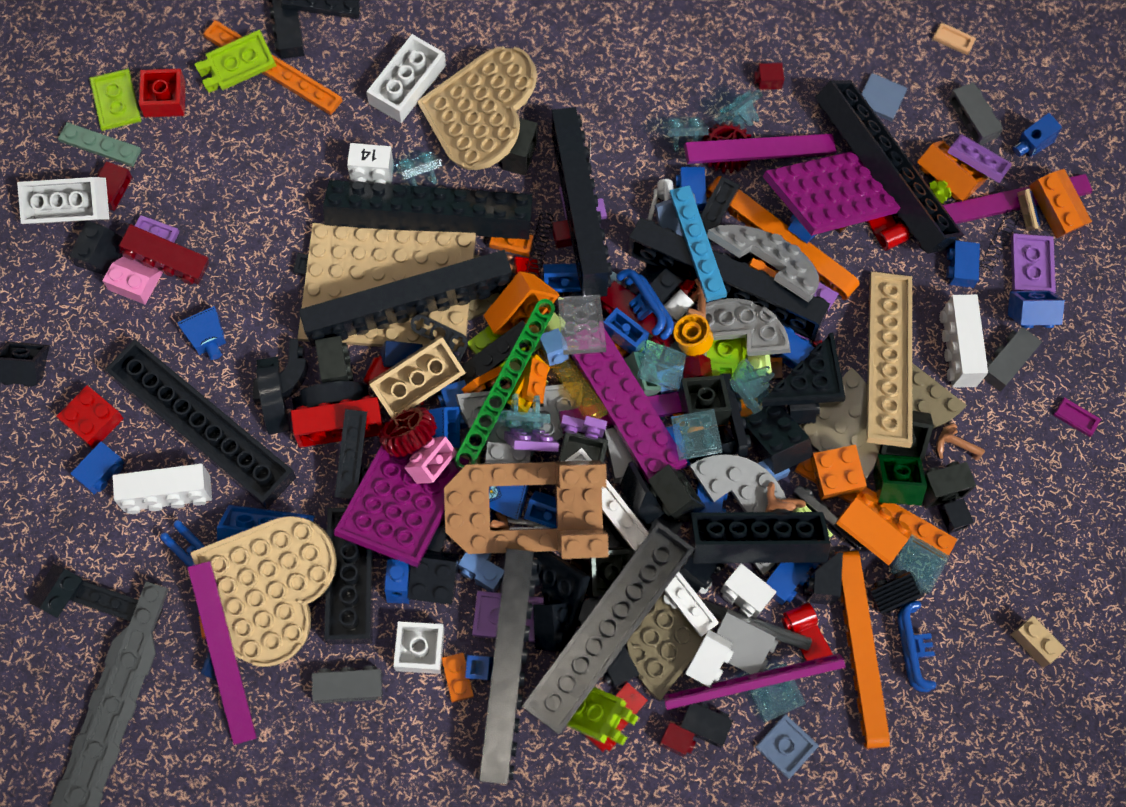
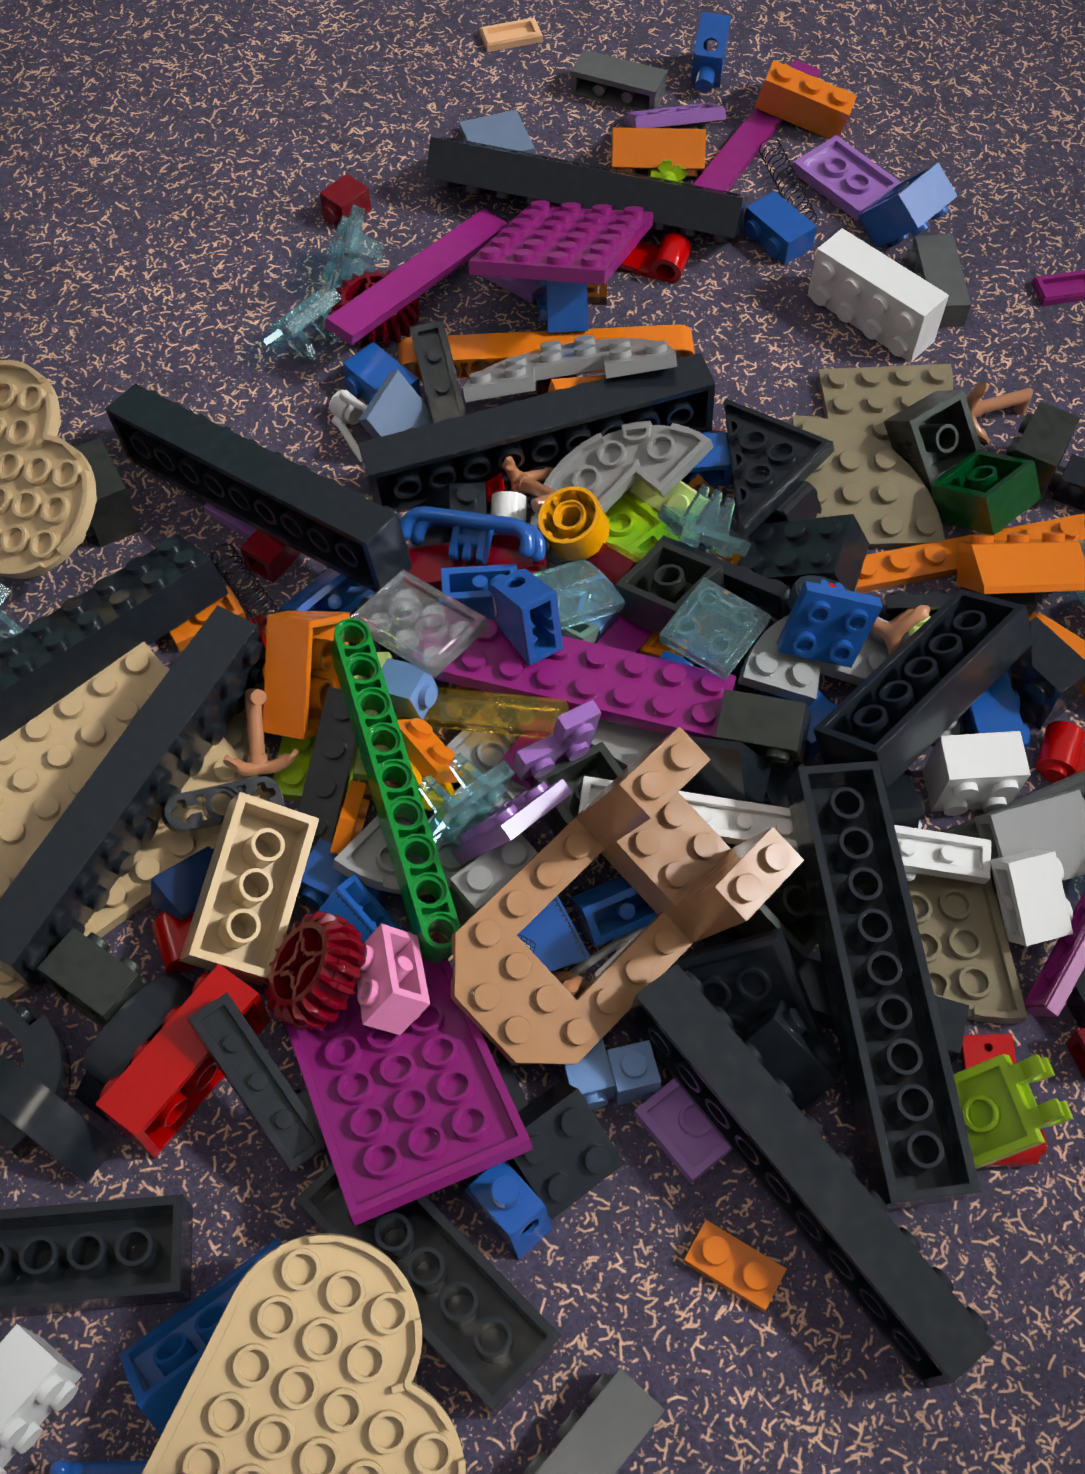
camera: 40 degrees left, 10 degrees down
white brick [394,621,444,674] -> none
blue brick [465,655,494,680] -> none
dark azure plate [670,185,727,302] -> none
orange brick [810,444,867,500] -> none
tan plate [866,272,912,448] -> none
tan slope [1018,189,1041,231] -> none
none -> nougat piece [223,688,300,776]
none -> blue torso [488,569,563,665]
none -> blue plate [776,575,883,668]

